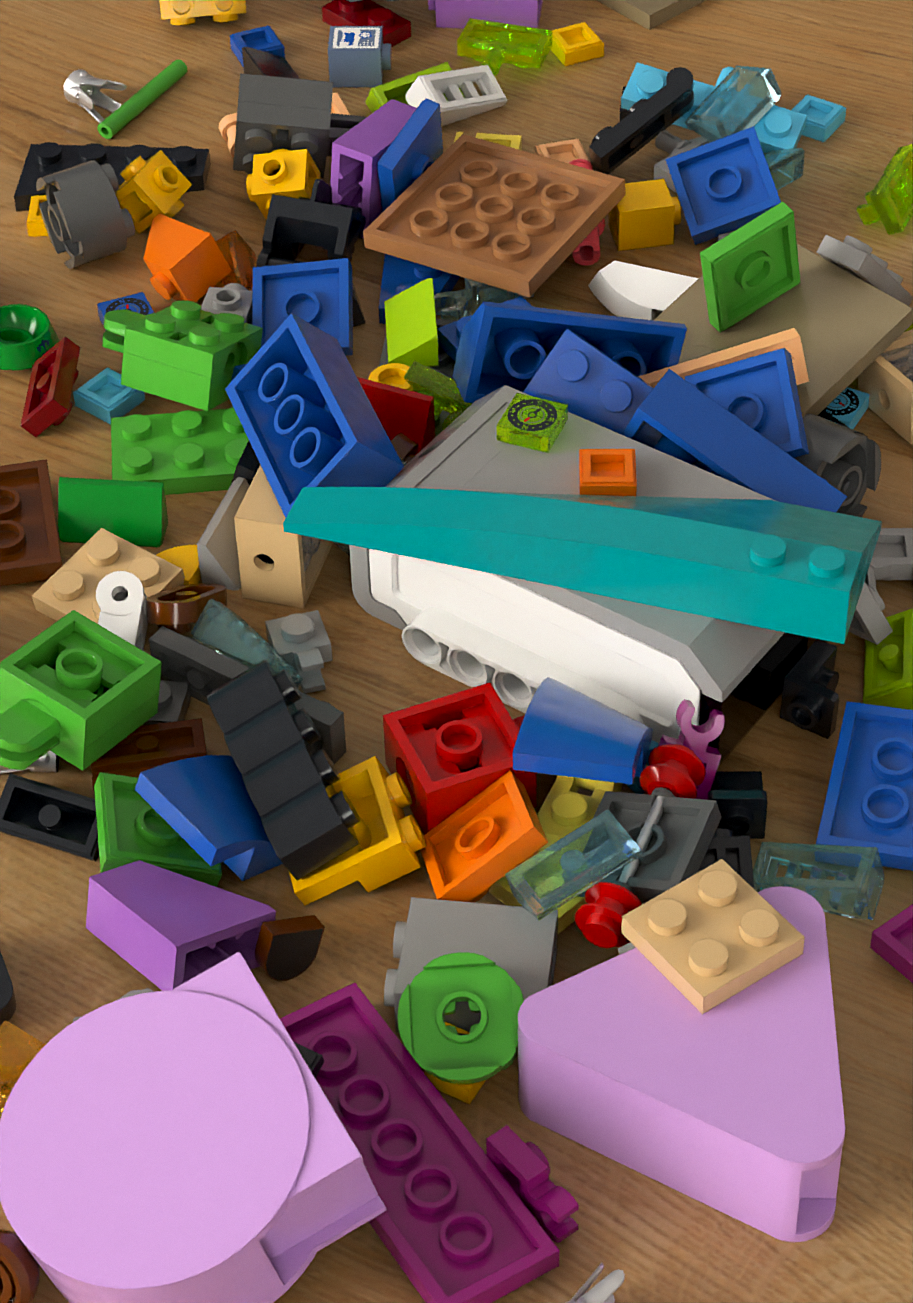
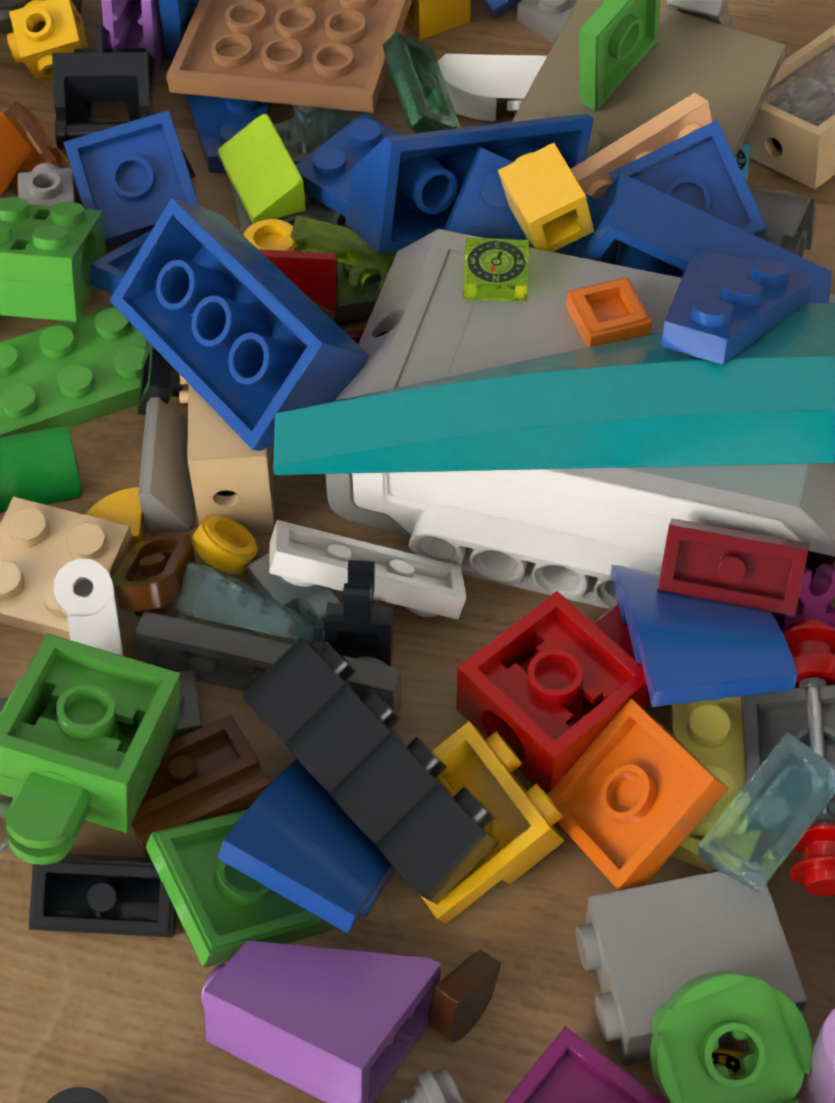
camera: 20 degrees left, 10 degrees up
none -> yellow tile [191,515,258,574]
none -> white plate [269,520,466,620]
none -> black plate [324,560,394,666]
none -> clear green plate [382,32,460,133]
none -> yellow brick [498,143,594,252]
none -> dark red plate [657,518,809,616]
none -> blue wing [661,246,812,365]

